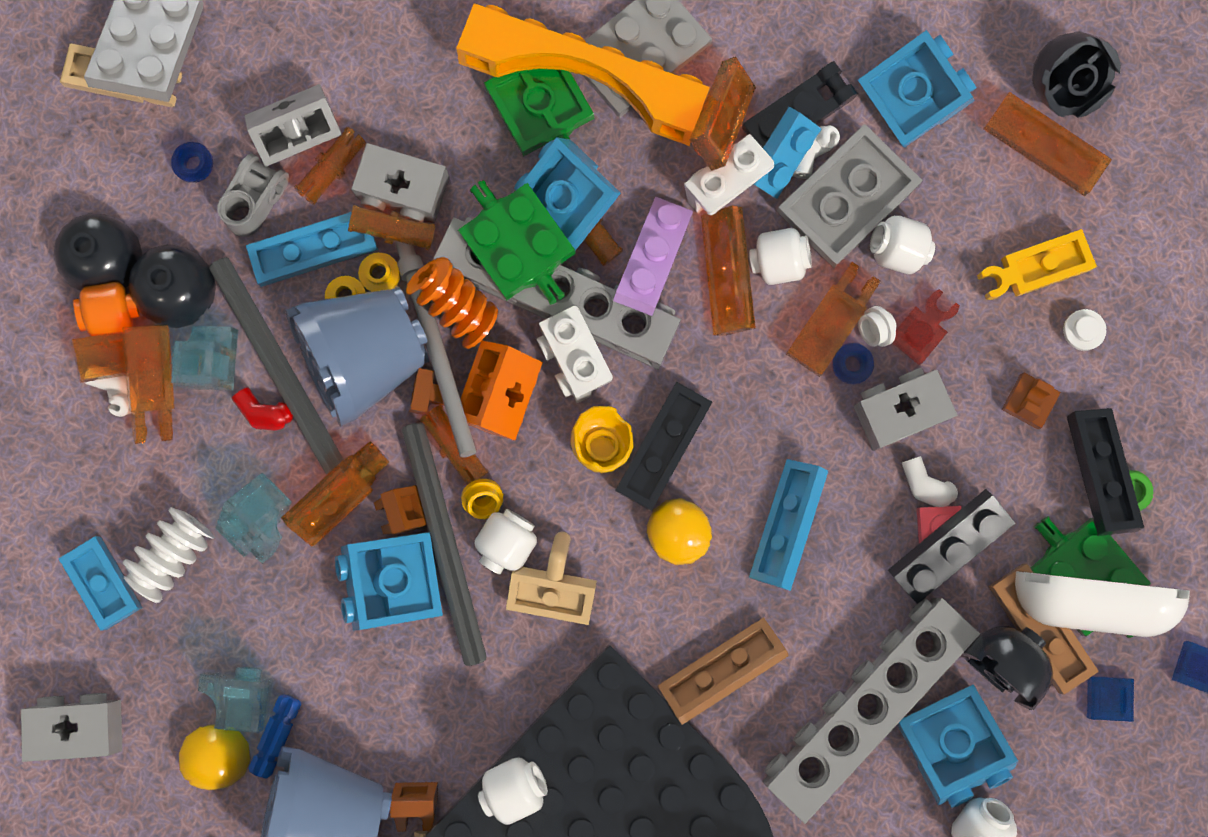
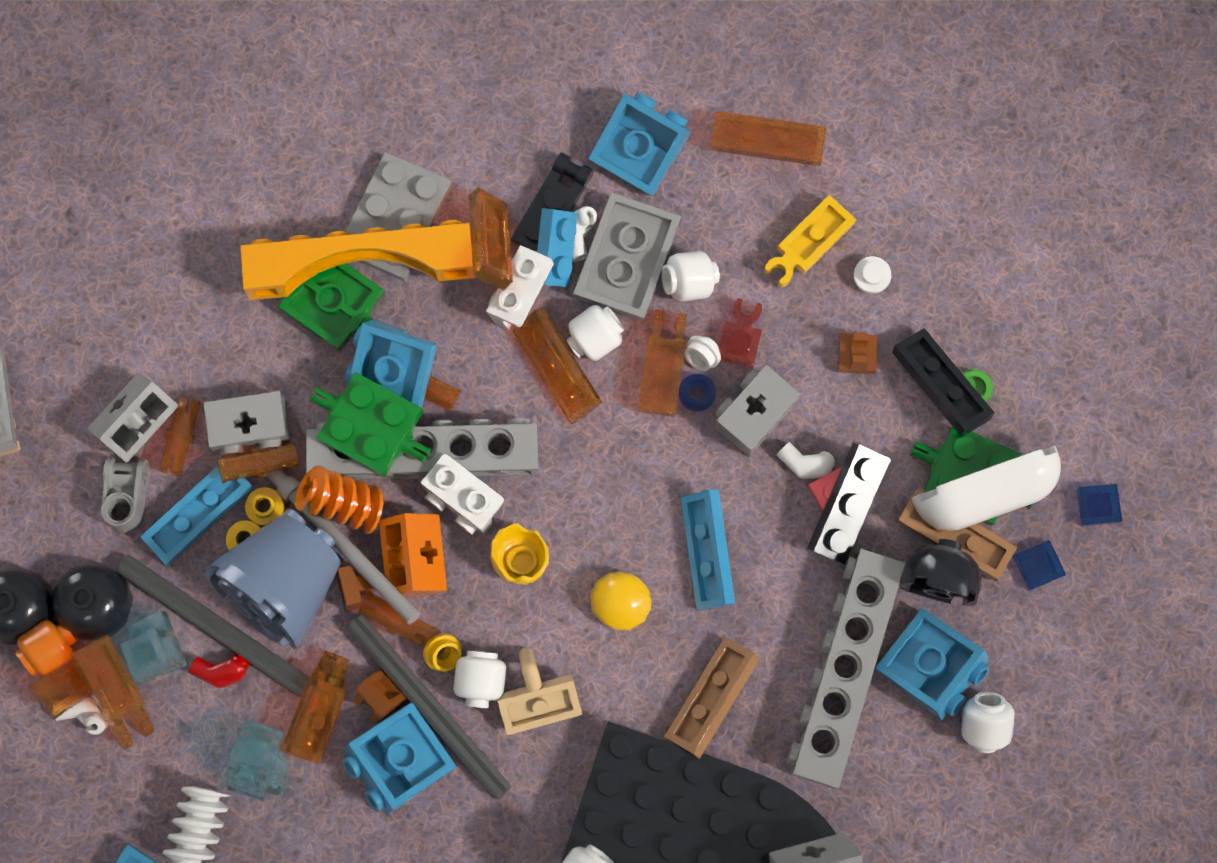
camera: 25 degrees left, 5 degrees down
clear blue plate [171,142,213,183] -> none
lavender plate [613,197,693,316] -> none
black plate [615,382,712,511] -> none
black cylinder [1032,31,1121,118] -> none

